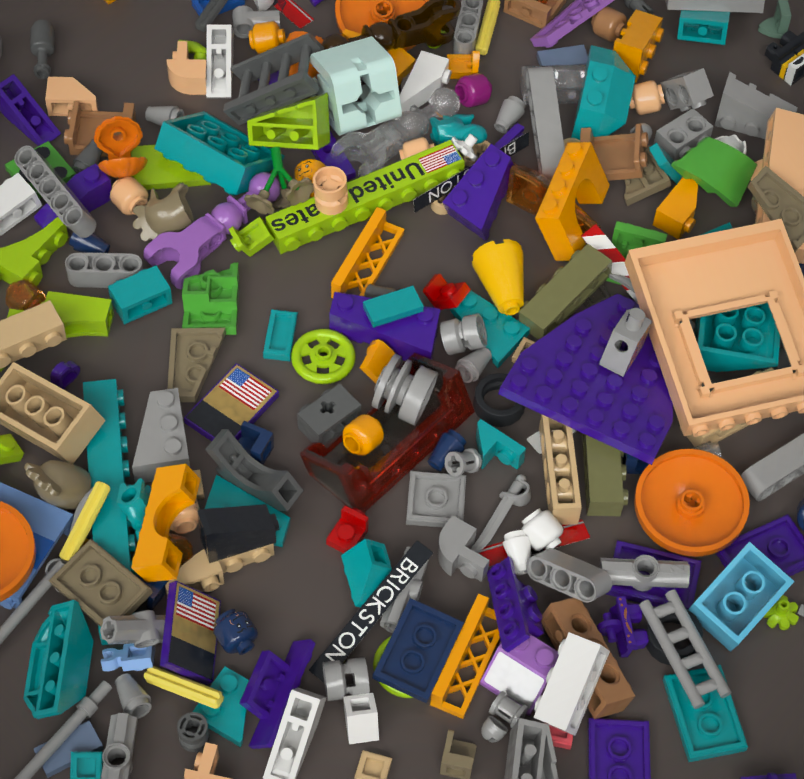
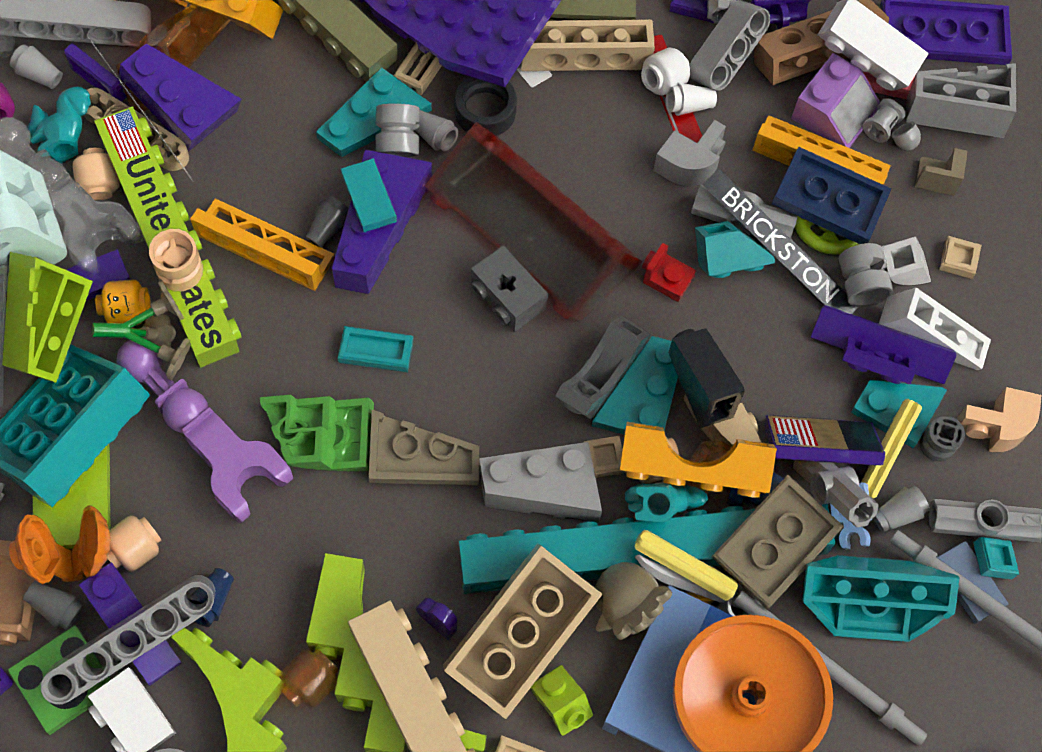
camera: 90 degrees left, 10 degrees up
light grey beam [65,253,143,288] -> none
teal brick [108,265,172,325] -> none
dark tan piece [133,182,195,242] -> none
tile [184,363,279,441] -> none
dark blue head [214,609,258,655] -> none
lime bracket [228,216,275,257] -> none
dark blue panel [238,421,274,465] -> none
lime plate [291,329,356,384] -> none
light orange head [343,414,384,456] -> none
light orange tile [360,339,395,383] -> none
light grey wheel [371,354,438,426] -> none
light grey tile [406,471,466,528] -> none
red bracket [423,274,471,310] -> none
dark blue cone [428,429,466,471] -> none
light grey bush [444,448,482,477] -> none
white plant [451,134,478,161] -> none
light grey sword [471,474,532,553] -> none
yellow cone [472,239,524,315] -> none
teal slope [476,419,526,470] -> none
dark purple bracket [487,556,544,653] -> none

